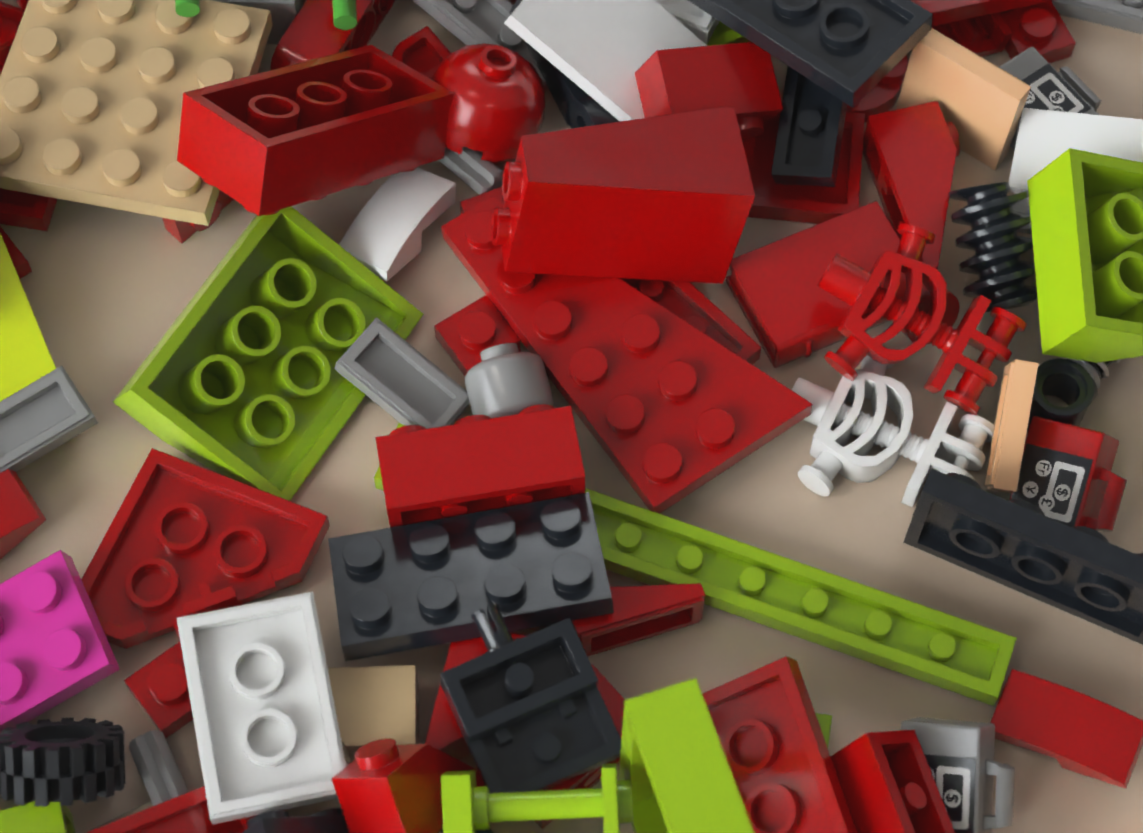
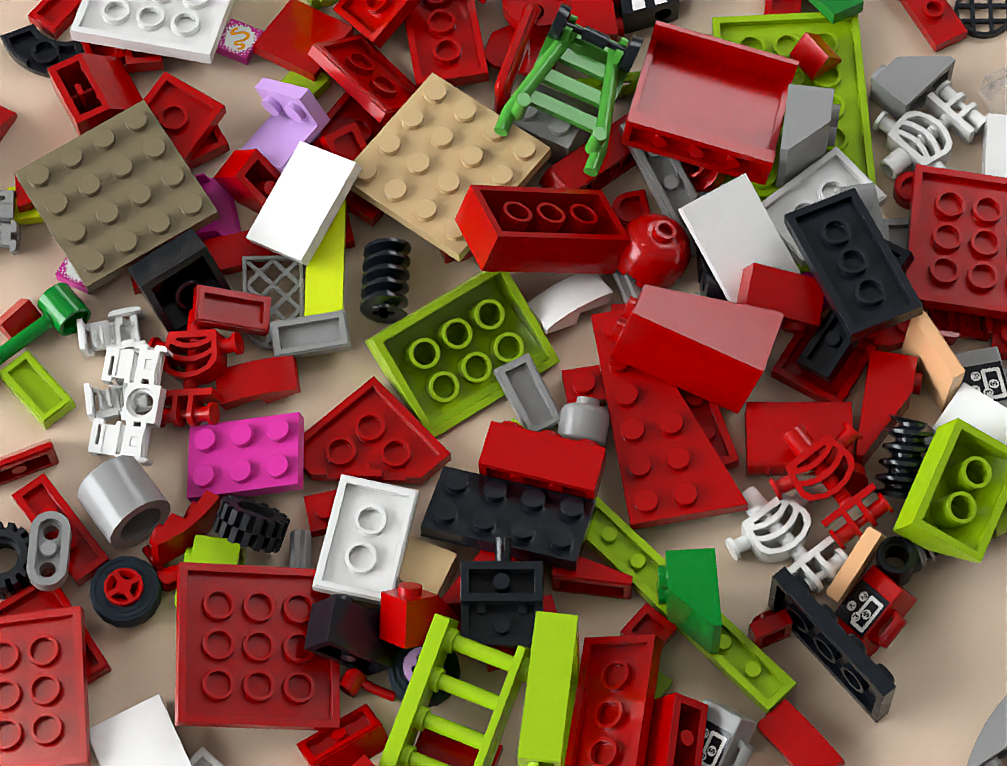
camera: 30 degrees right, 0 degrees up
none -> black piece [360,238,412,324]
none -> red plate [620,603,677,649]
none -> green slope [657,548,722,654]
none -> red plate [747,609,793,649]

